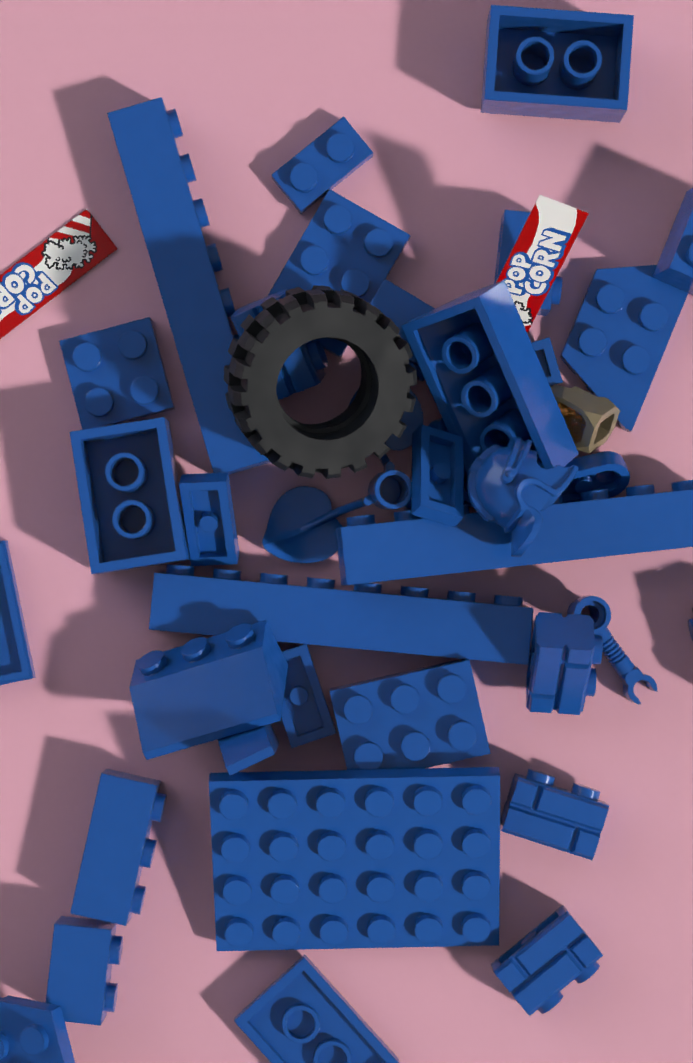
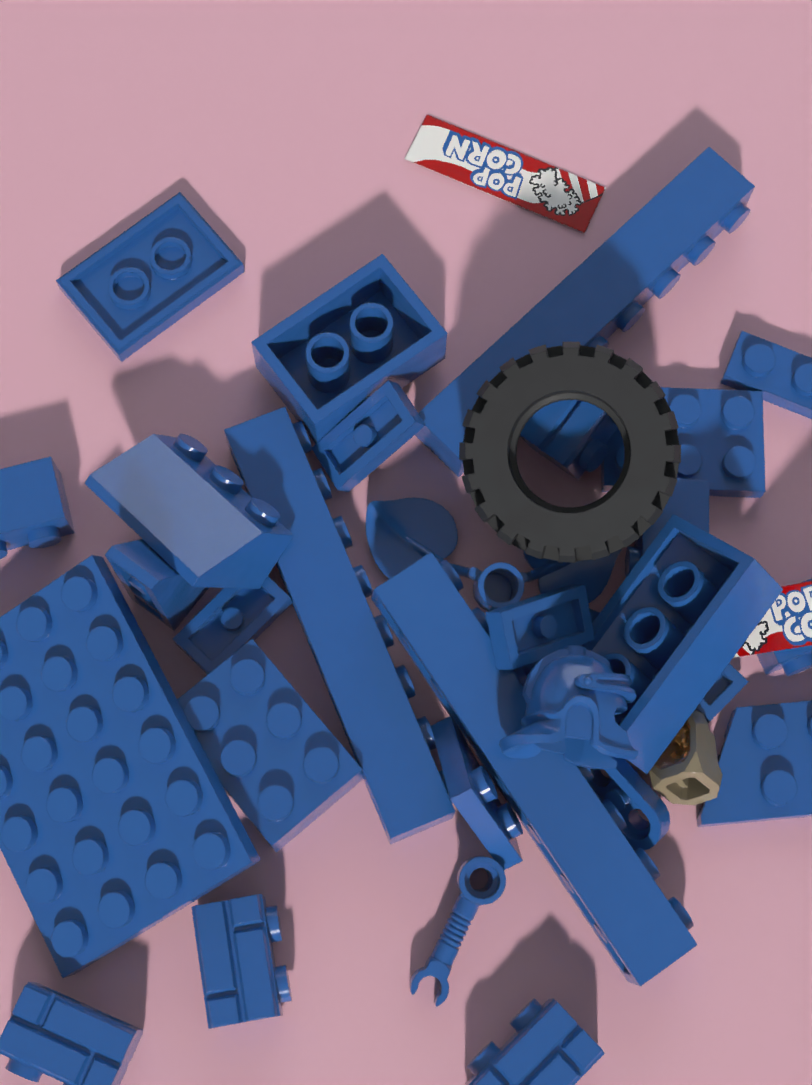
camera: 60 degrees right, 15 degrees down
blue plate [59,317,175,430] -> none
blue brick [525,612,603,715] -> none
none -> blue wing [431,716,523,870]

